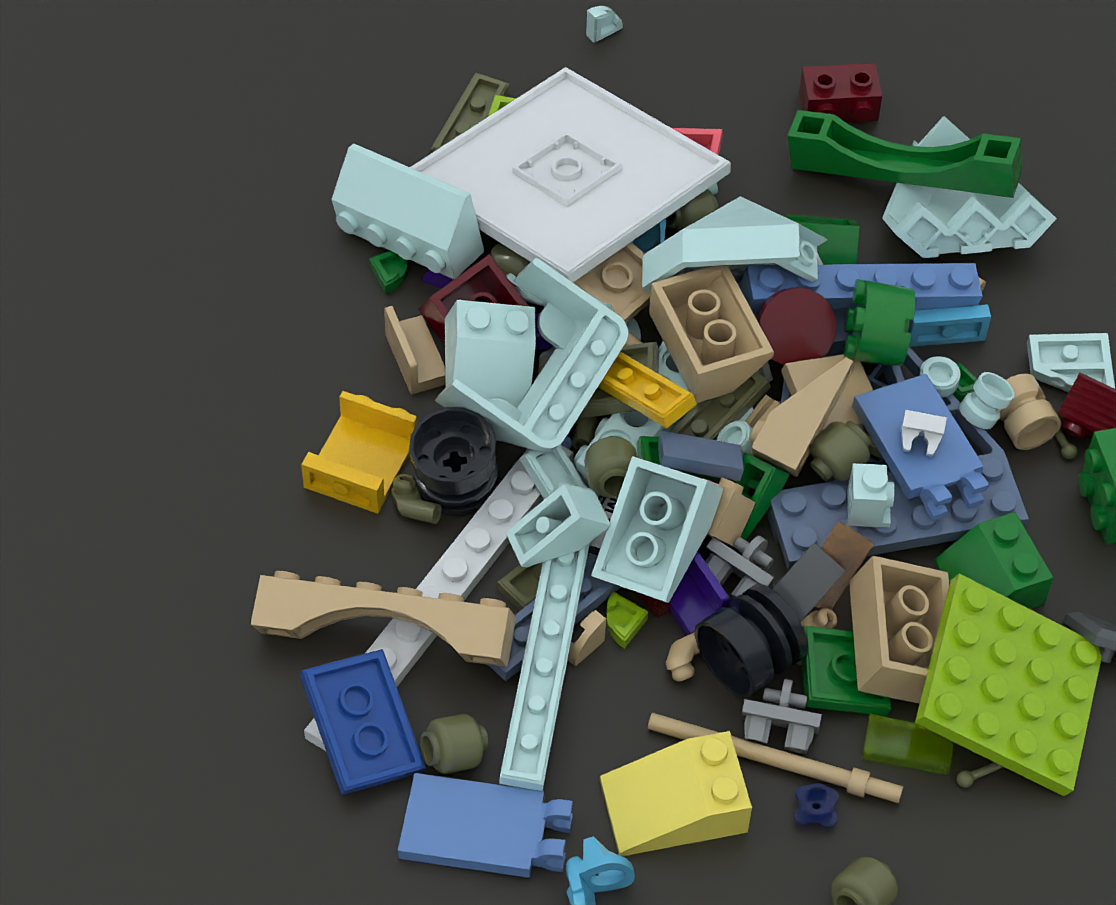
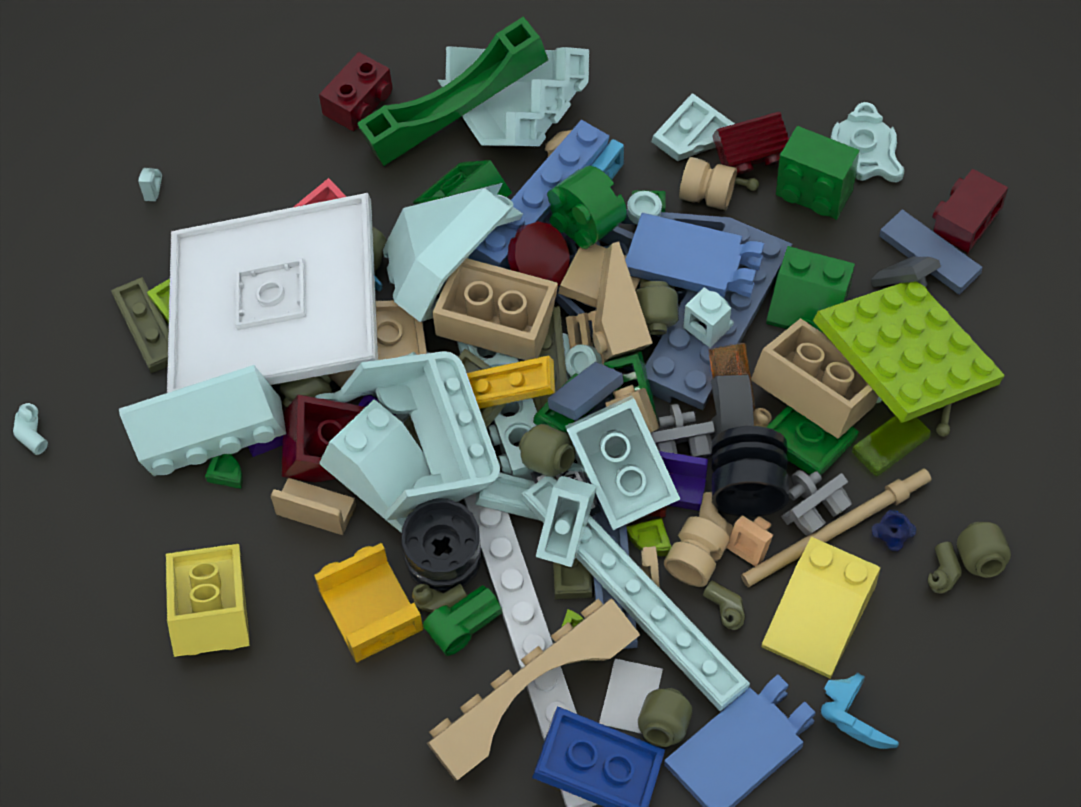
camera: 45 degrees left, 5 degrees up
white tile [900,410,947,457] -> none
light aqua wheel [959,372,1015,429] -> none
none -> light aqua arm [13,403,48,455]
none -> light yellow slope [166,544,250,657]
none -> green piece [423,585,502,656]
none -> white sticker [599,659,663,734]
none -> tan wheel [664,516,730,587]
none -> olive arm [703,580,745,630]
none -> light nougat tile [727,515,773,566]
none -> olive arm [927,542,962,594]

